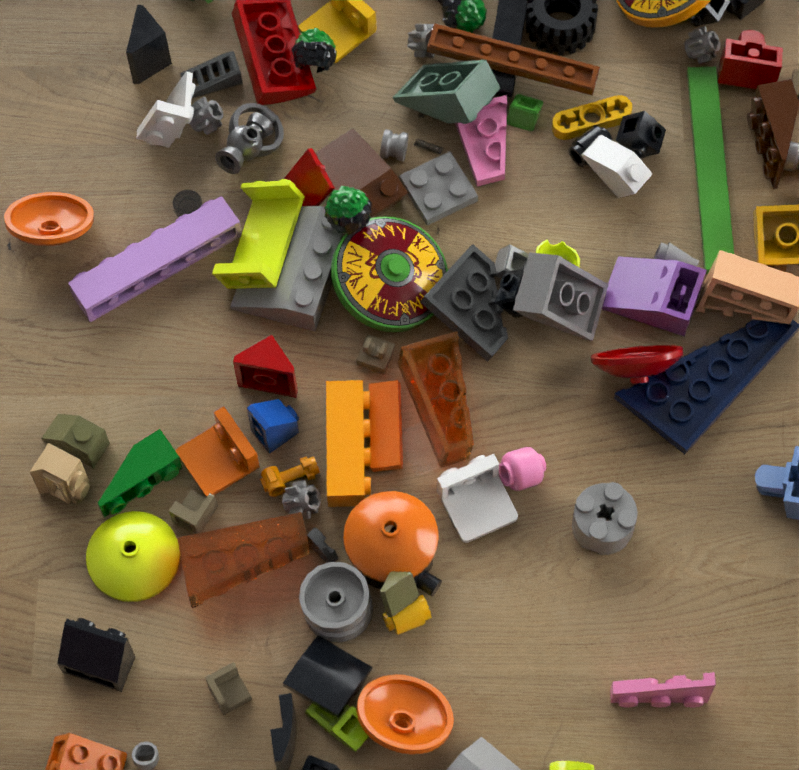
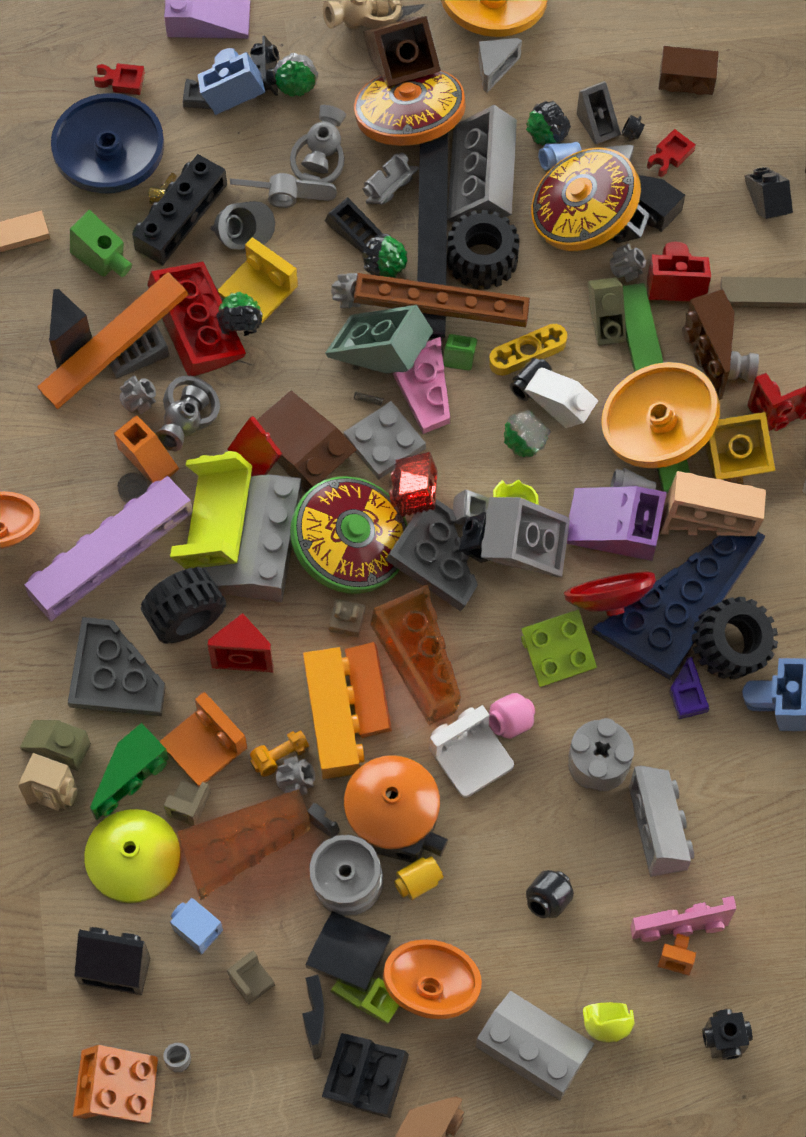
camera: 10 degrees left, 0 degrees up
white bracket [136,71,195,148] -> none
blue slope [247,399,299,454] -> none
piece [324,186,372,235] -> none
light grey wheel [380,129,409,162] -> none
olive slope [380,572,419,617] -> none
black brick [616,111,666,158] -> none
none -> orange tile [37,272,189,410]
none -> dark grey plate [68,617,166,716]
none -> orange slope [114,415,179,483]
none -> black tyre [141,567,226,644]
none -> light blue brick [170,898,223,955]
none -> clear red brick [389,452,438,517]
none -> clear piece [504,410,551,457]
none -> lime hinge [521,609,597,687]
none -> black head [526,870,574,918]
none -> olive slope [588,277,627,345]
none -> light orange dish [601,362,720,468]
none -> light grey slope [629,766,694,877]
none -> orange tile [657,934,696,976]
none -> dark purple tile [669,657,709,719]
none -> black tyre [692,597,778,680]

